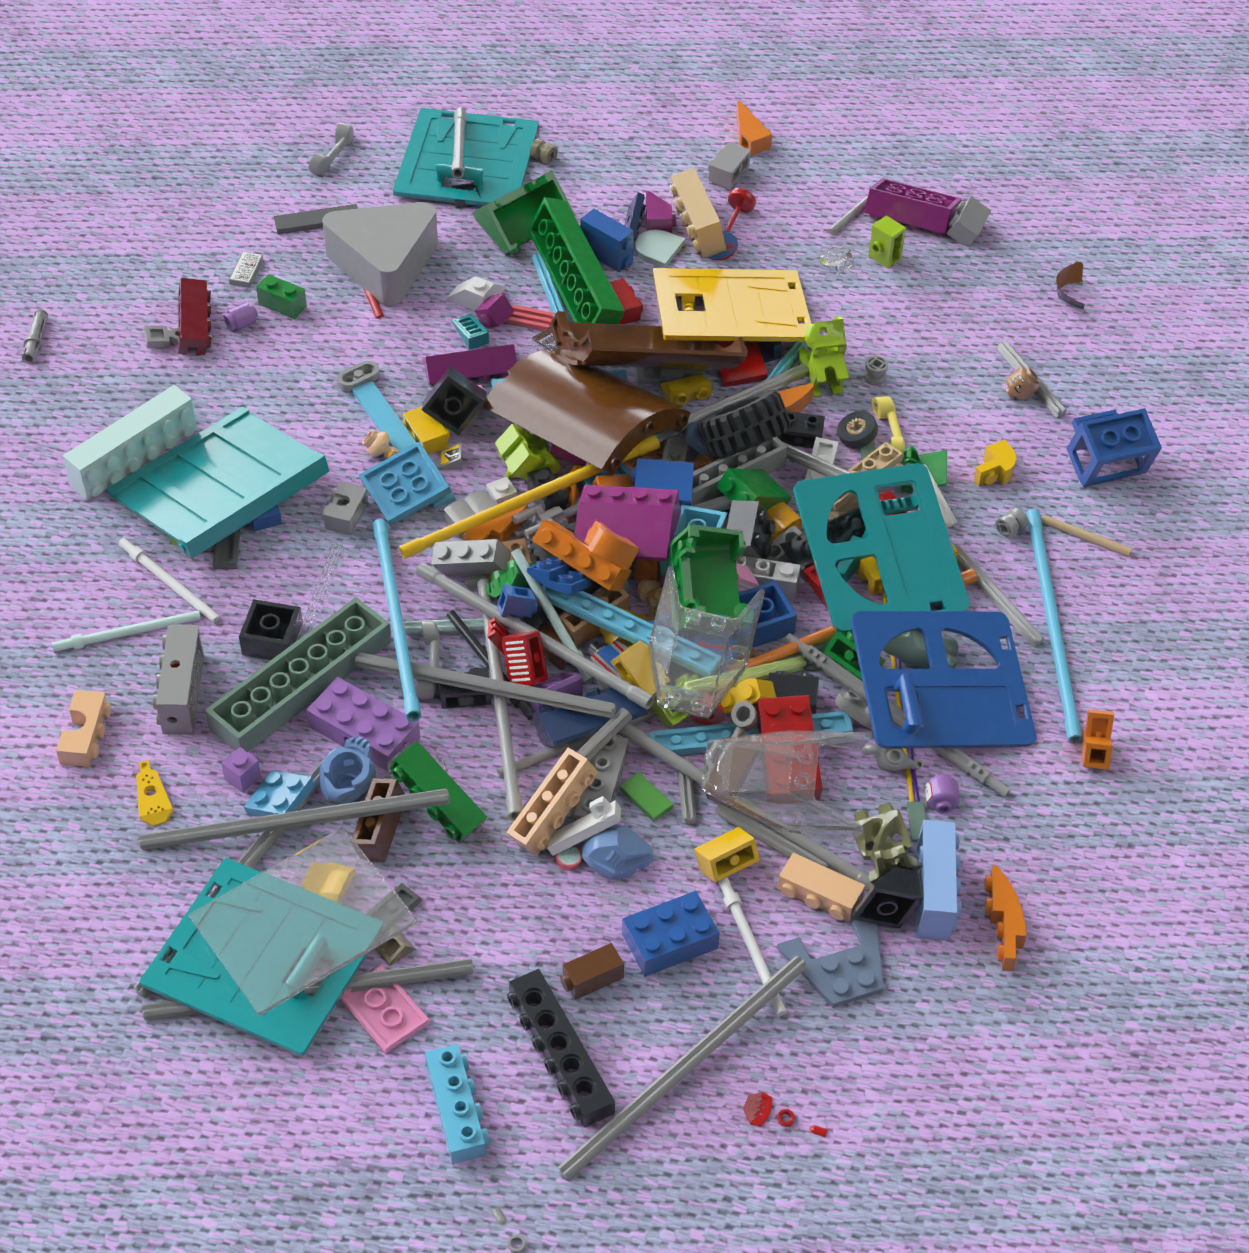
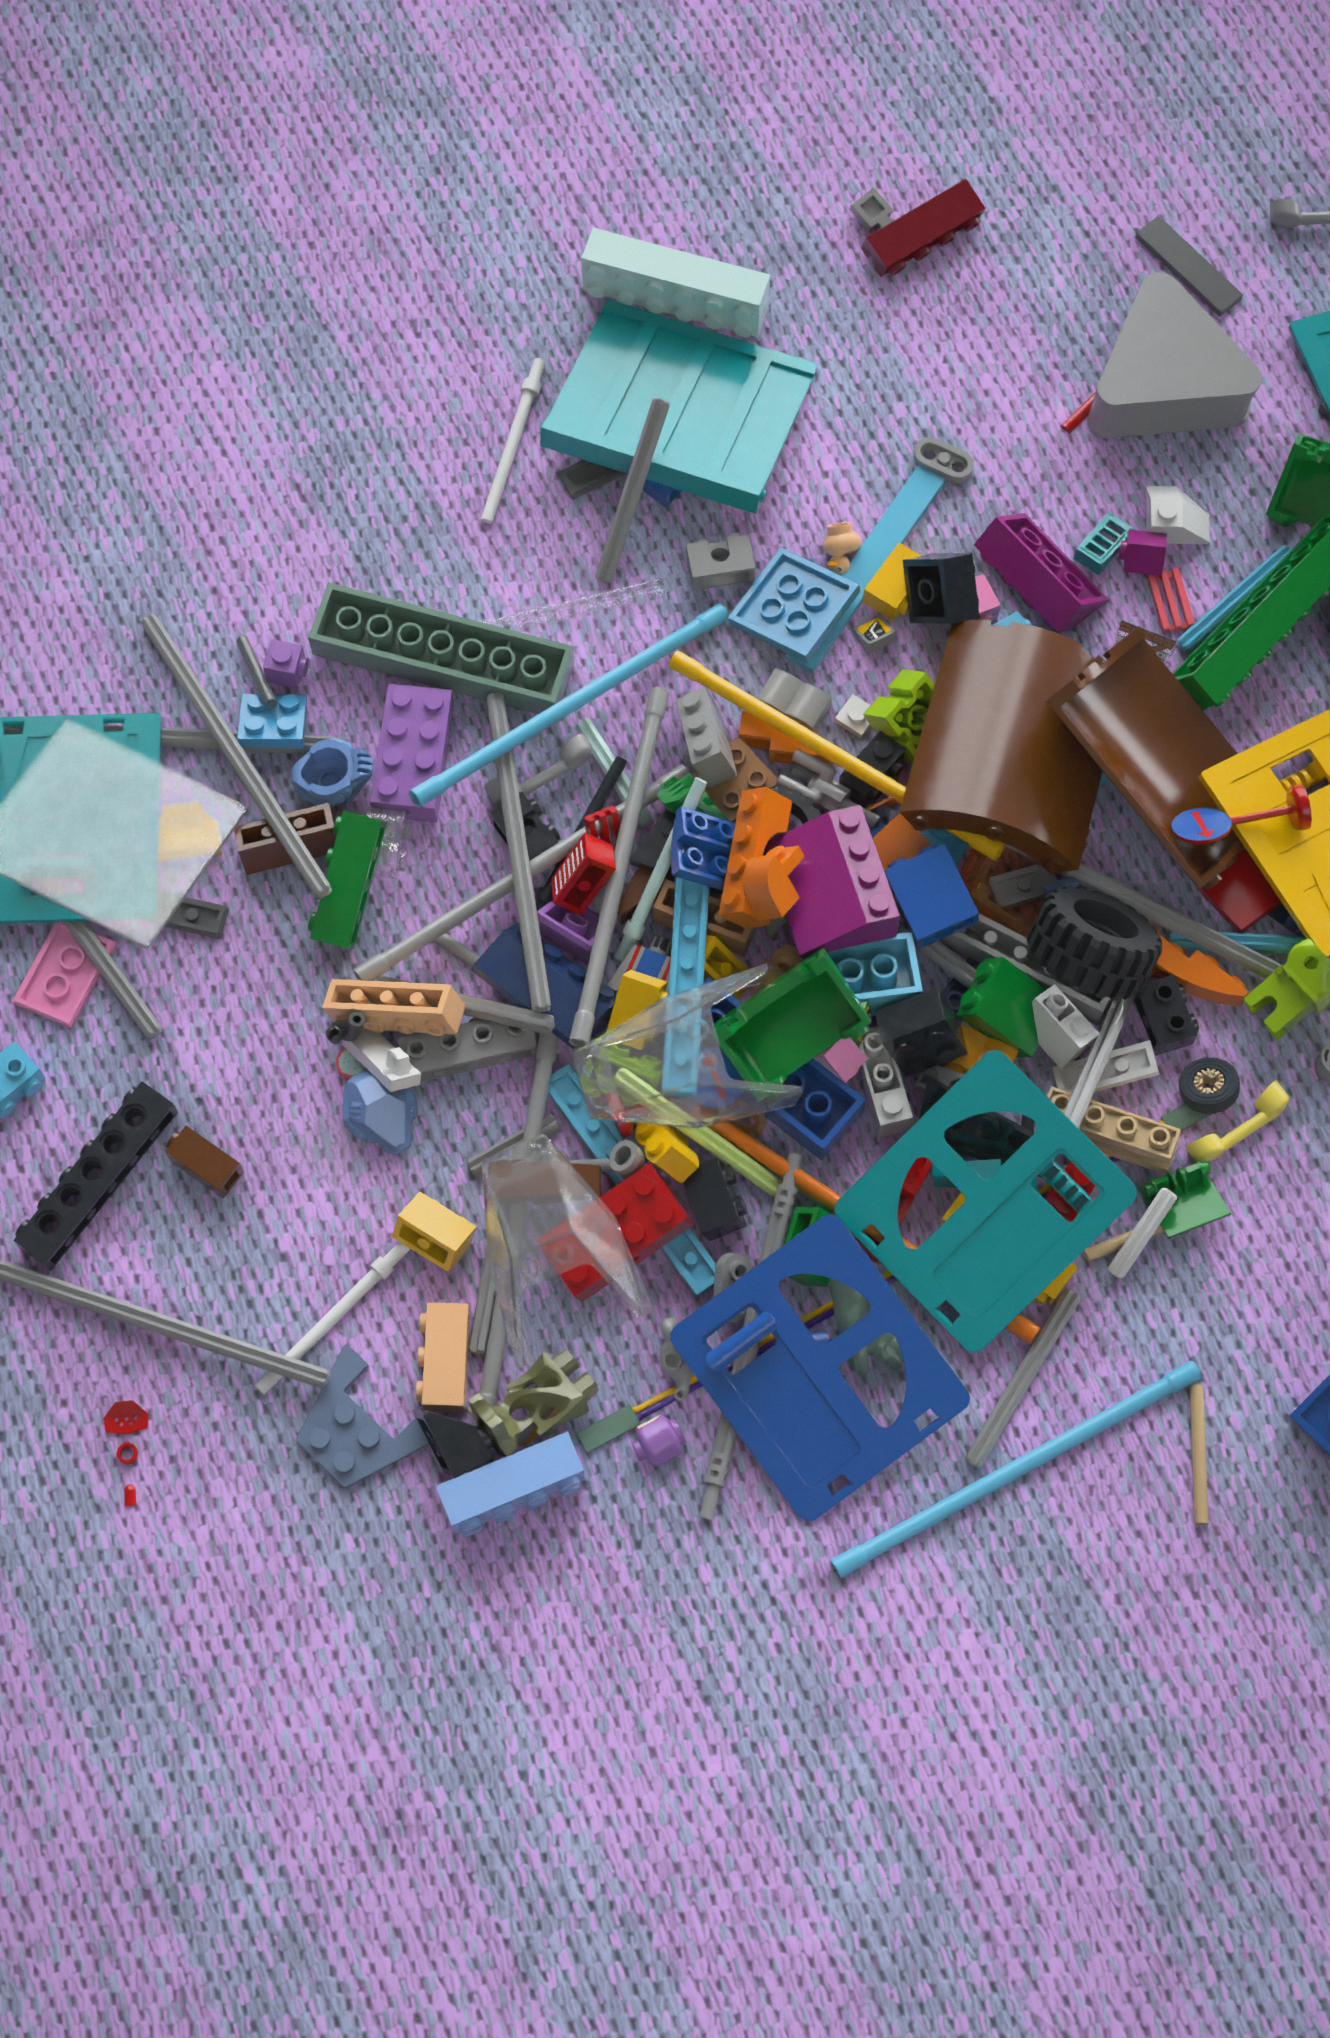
camera: 65 degrees right, 20 degrees up
light grey pin [22,309,48,364] -> none
light aqua bar [52,611,201,652] -> none
light nougat arch [56,690,111,767] -> none
yellow piece [136,760,173,827] -> none
light grey brick [153,625,204,734] -> none
medium lavender brick [223,302,258,331] -> none
tile [229,251,264,288] -> none
black brick [239,599,303,660] -> none
green brick [256,274,307,319] -> none
dark tan slope [374,928,416,966] -> none
blue brick [497,584,538,618] -> none
red brick [610,278,643,324] -> none
bright green tile [620,772,673,822] -> none
blue brick [622,891,720,977] -> none
yellow bracket [660,373,712,405] -> none
yellow brick [973,440,1016,487] -> none
orange slope [984,865,1026,971] -> none
light grey wheel [995,507,1029,539] -> none
orange brick [1082,709,1114,770] -> none
none -> dark grey bar [236,636,277,709]
none -> pearl dark grey arm [326,1012,365,1044]
none -> light grey axle [595,398,670,583]
none -> white slope [1032,984,1100,1069]
none -> piece [1171,784,1312,844]

